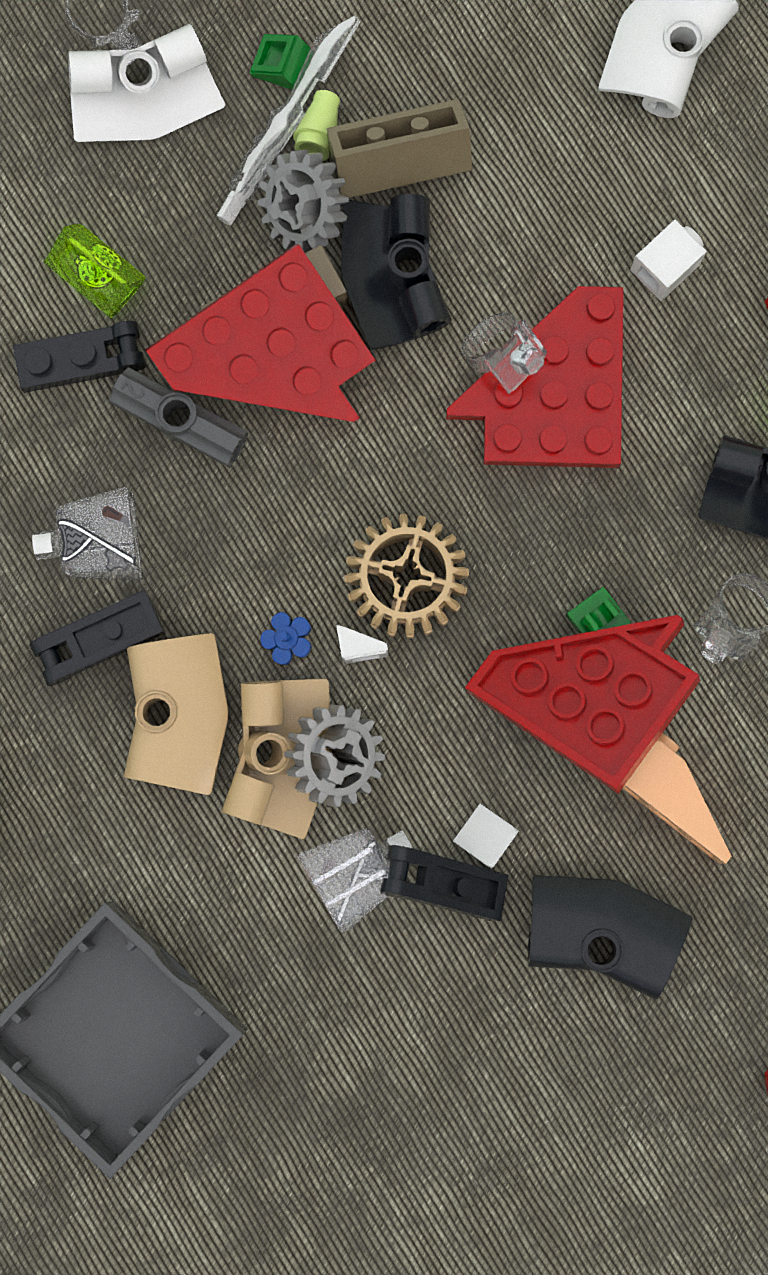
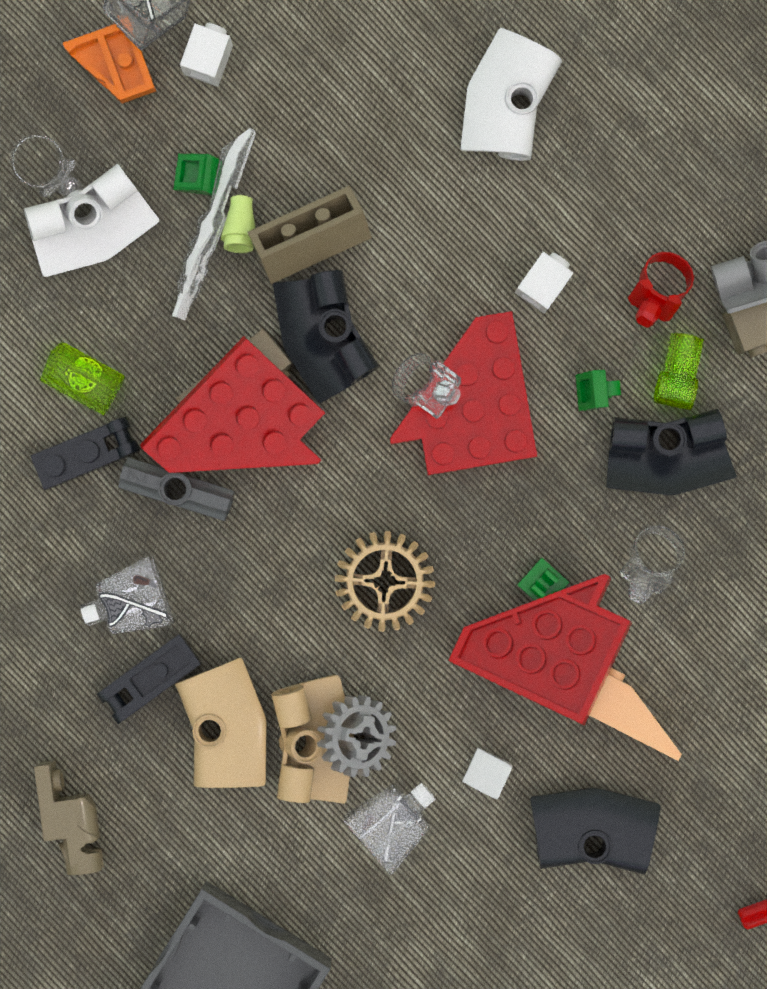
camera: 15 degrees left, 5 degrees up
light grey gear [257,150,349,251] -> none
blue plant [260,612,312,665] -> none
white slope [336,625,388,664] -> none
black plate [380,845,509,921] -> none
none -> green tile [575,370,621,411]

